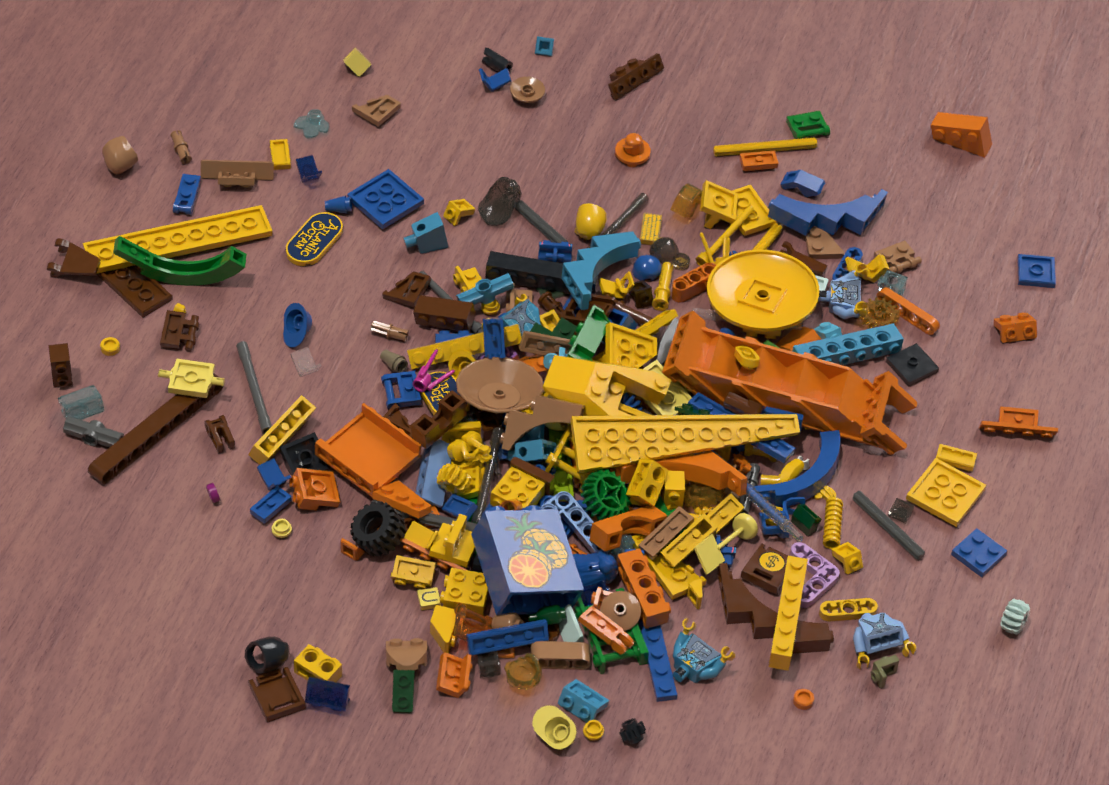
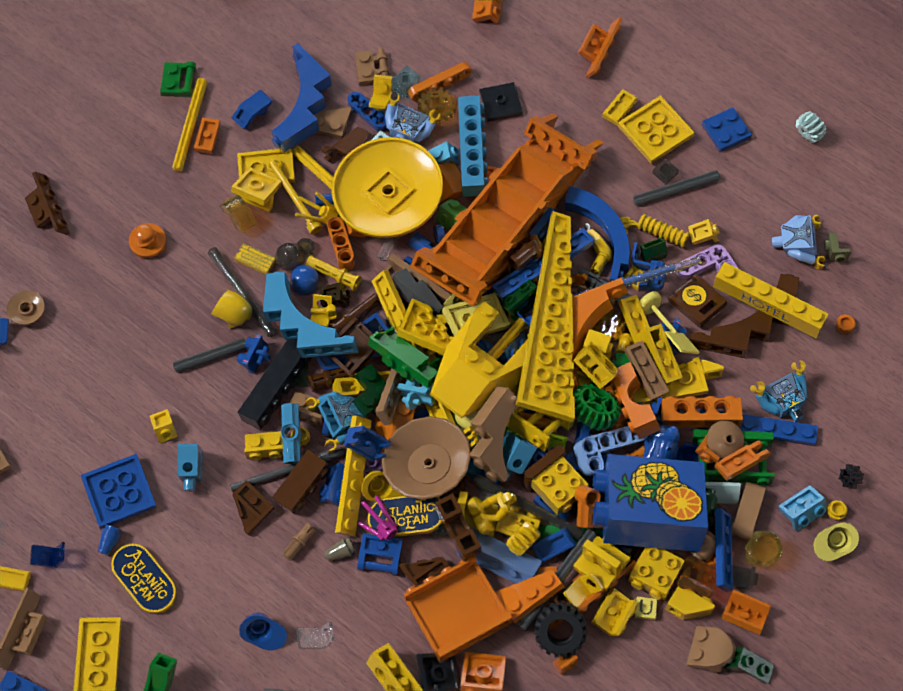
camera: 65 degrees left, 15 degrees up
clear smoke hair [478,177,522,226] -> none
yellow plate [734,346,760,370] -> none
yellow beam [819,598,878,622] -> none

